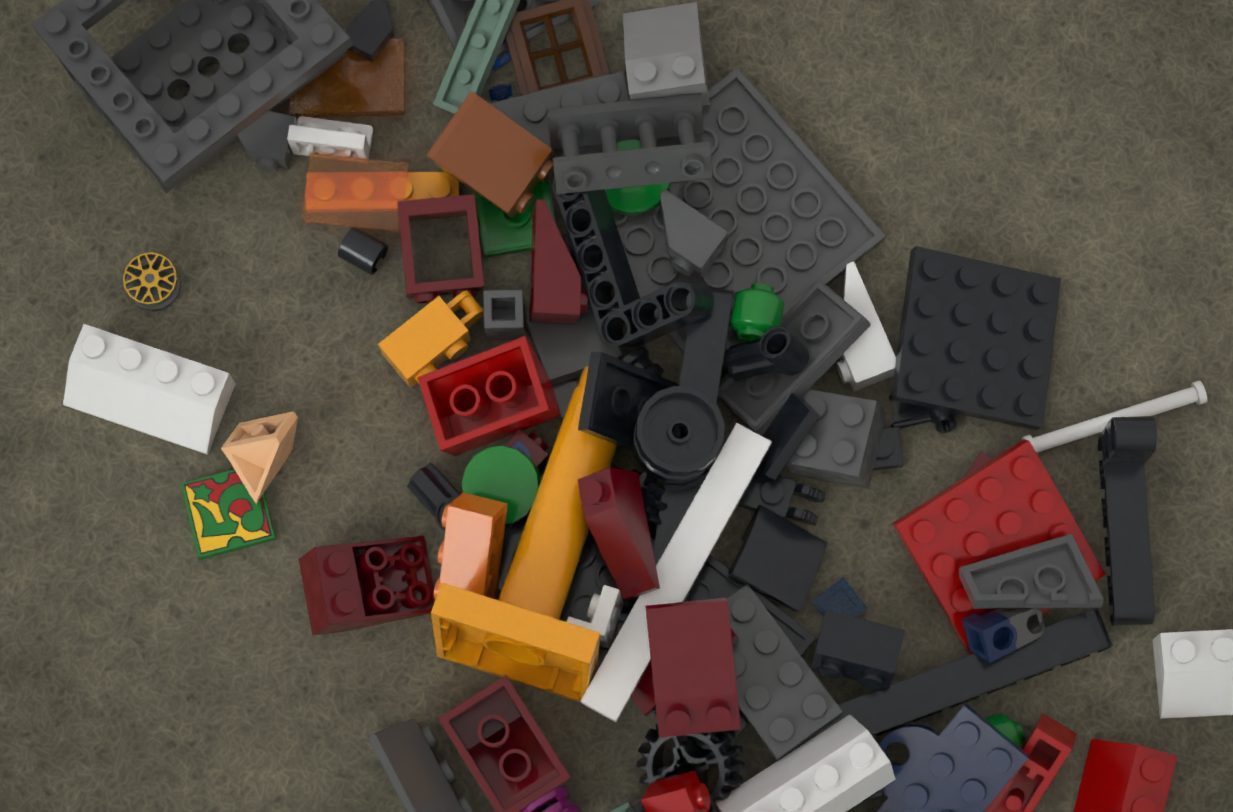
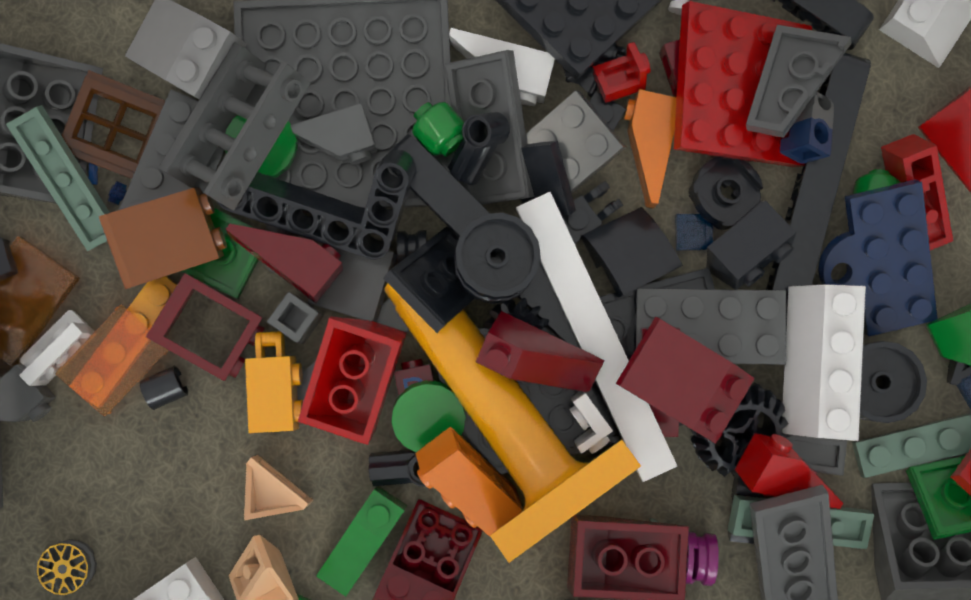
camera: 60 degrees left, 10 degrees up
none -> light nougat slope [244,455,313,520]
none -> green slope [316,486,407,597]
none -> red bracket [593,42,651,103]
none -> orange slope [623,89,676,209]
none -> black plate [688,156,763,230]

